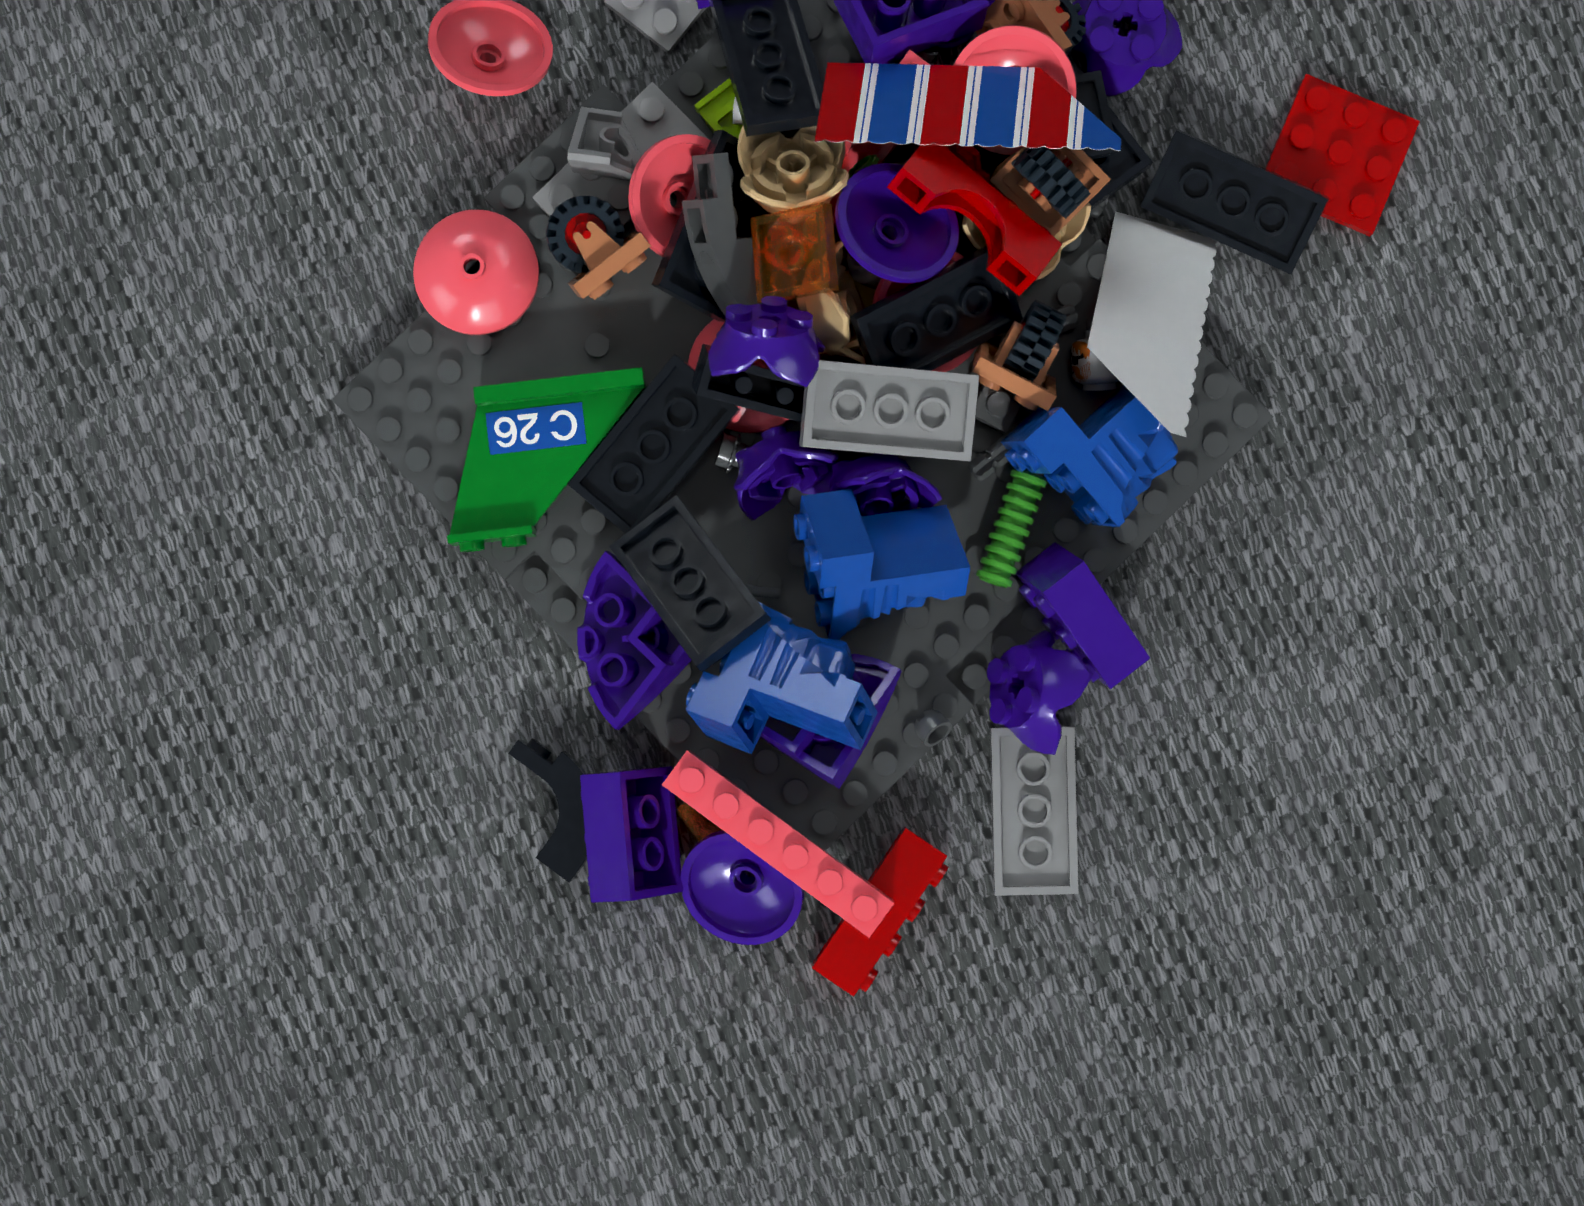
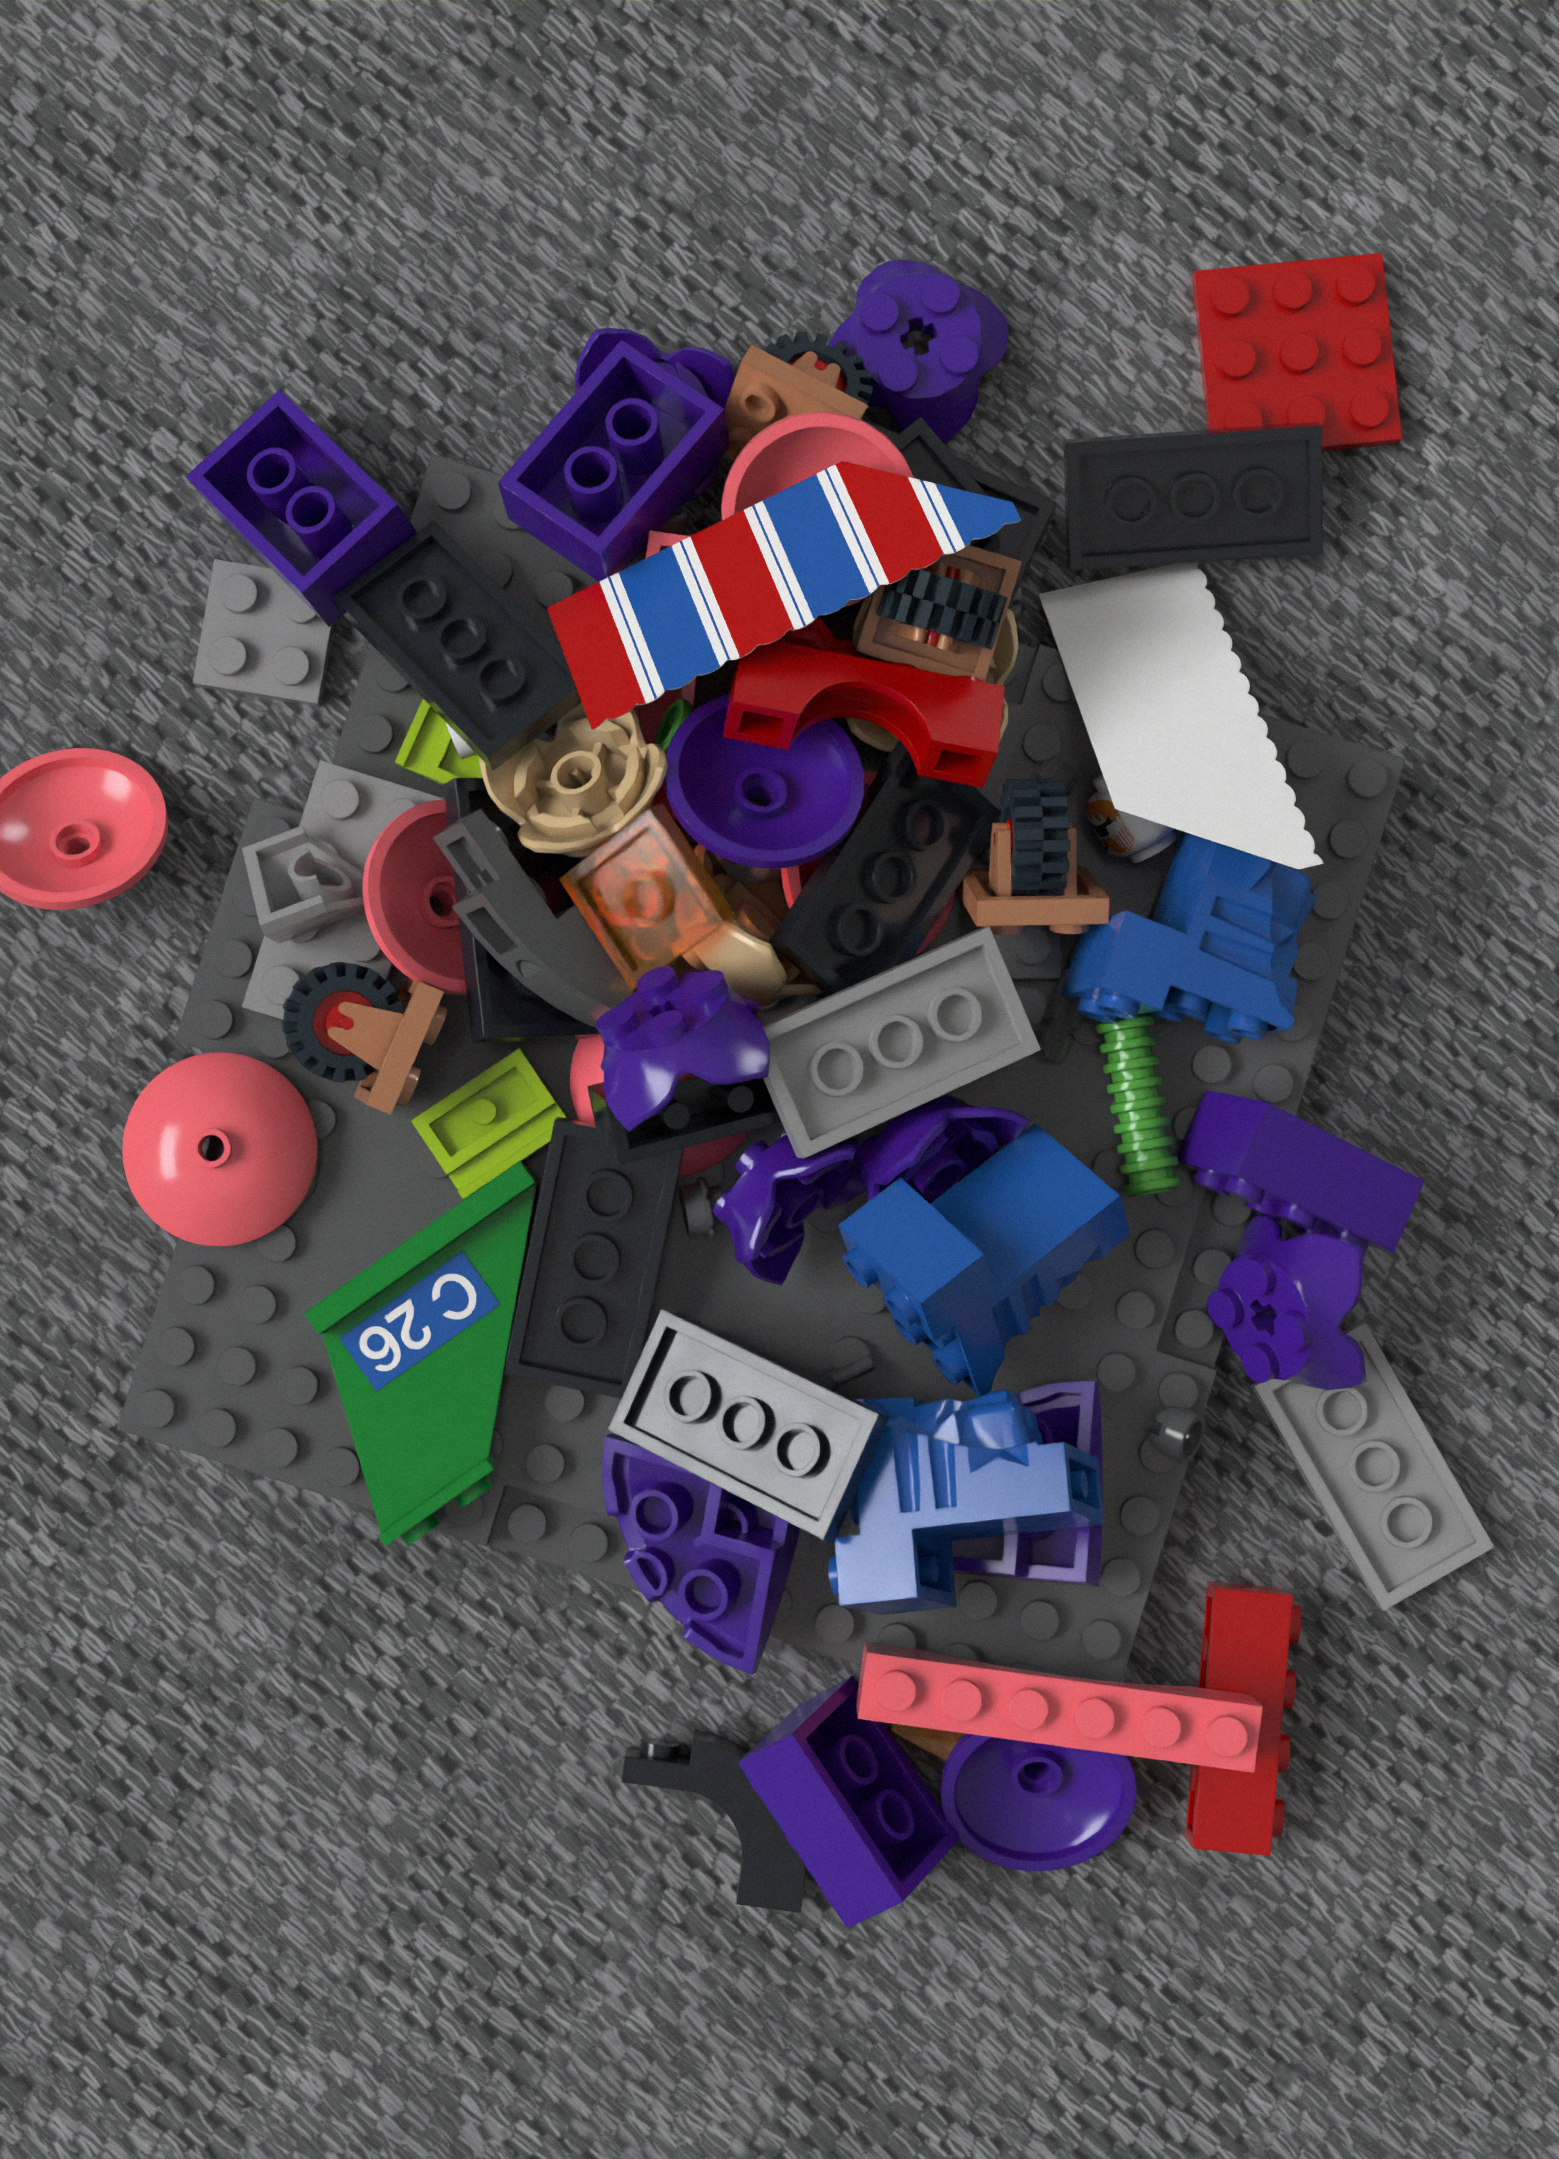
camera: 35 degrees left, 0 degrees up
none -> lime plate [411,1048,566,1199]

